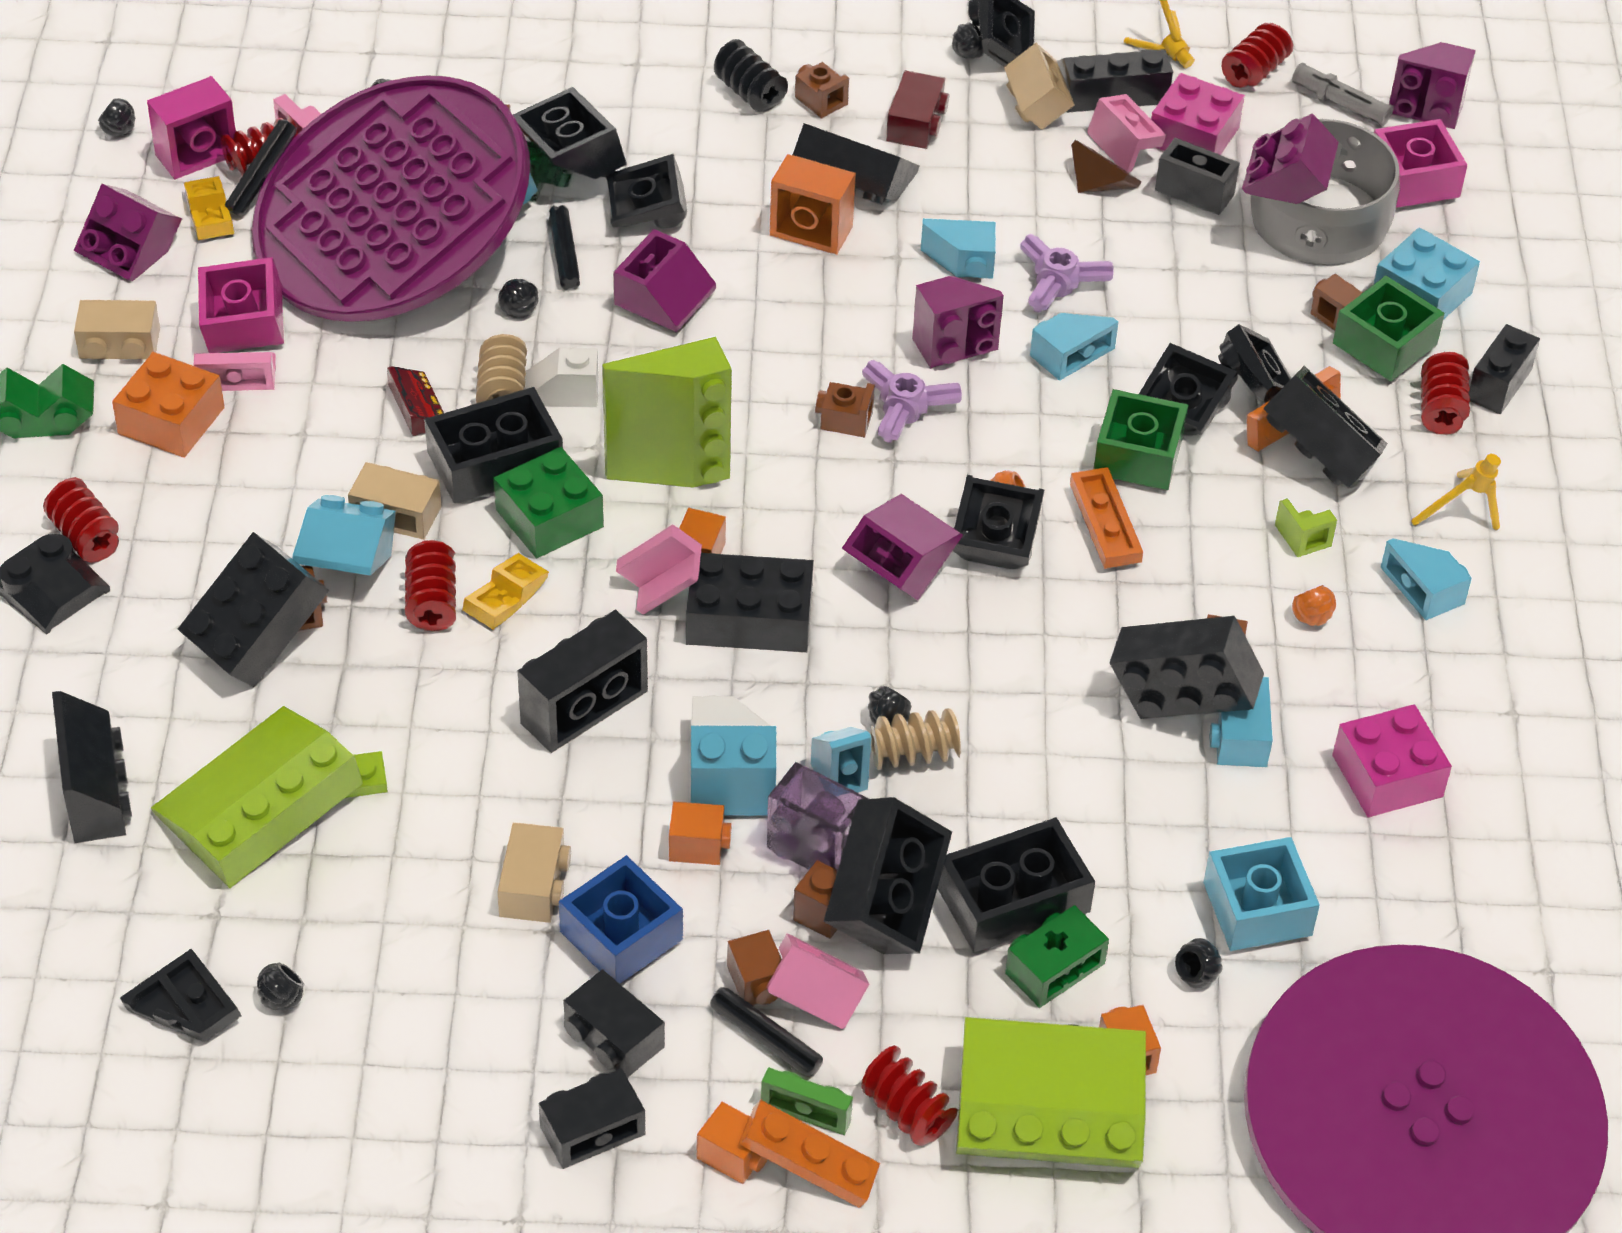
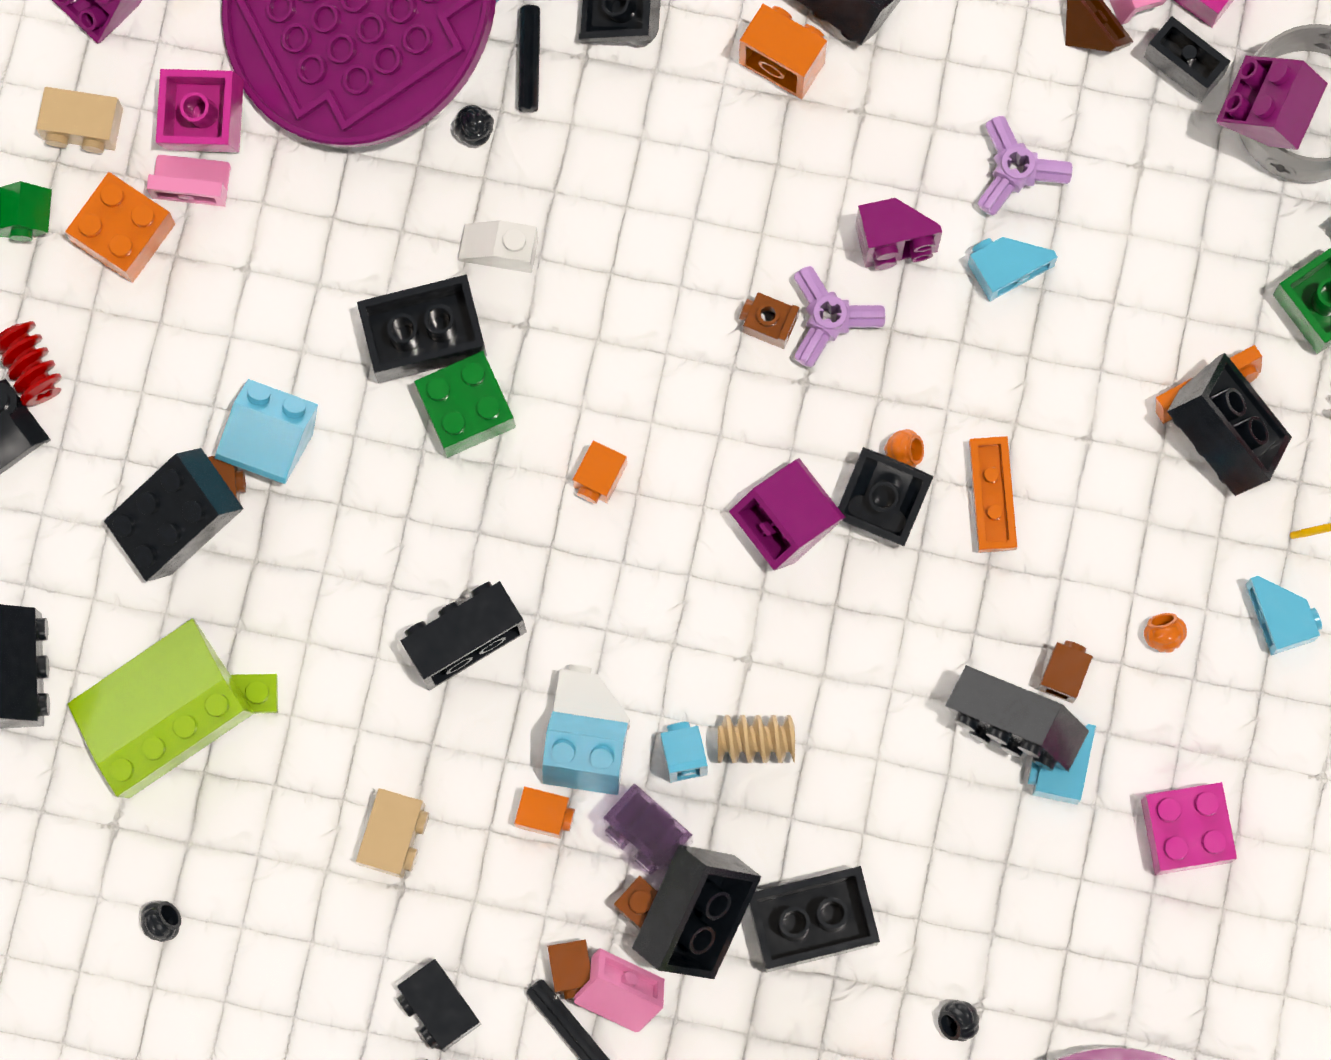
camera: 15 degrees right, 30 degrees up
black wing [120,948,242,1042] -> none
tan brick [348,462,442,540] -> none
slope [387,366,444,436] -> none
red piece [405,540,456,631] -> none
yellow slope [462,553,549,630] -> none
tan piece [476,334,527,403] -> none
blue brick [559,855,683,984] -> none
lime slope [602,337,732,488] -> none
magenta slope [613,229,716,332] -> none
bright pink panel [616,524,702,614] -> none
black brick [686,553,814,653] -> none
black piece [867,686,912,725] -> none
medium azure slope [921,218,996,279] -> none
green brick [1005,905,1109,1008] -> none
green brick [1093,389,1188,491] -> none
black slope [1139,343,1238,435] -> none
medium azure brick [1203,837,1320,951] -> none
black slope [1218,324,1291,403] -> none
lime panel [1275,498,1337,558] -> none
dark orange brick [1310,274,1363,331] -> none

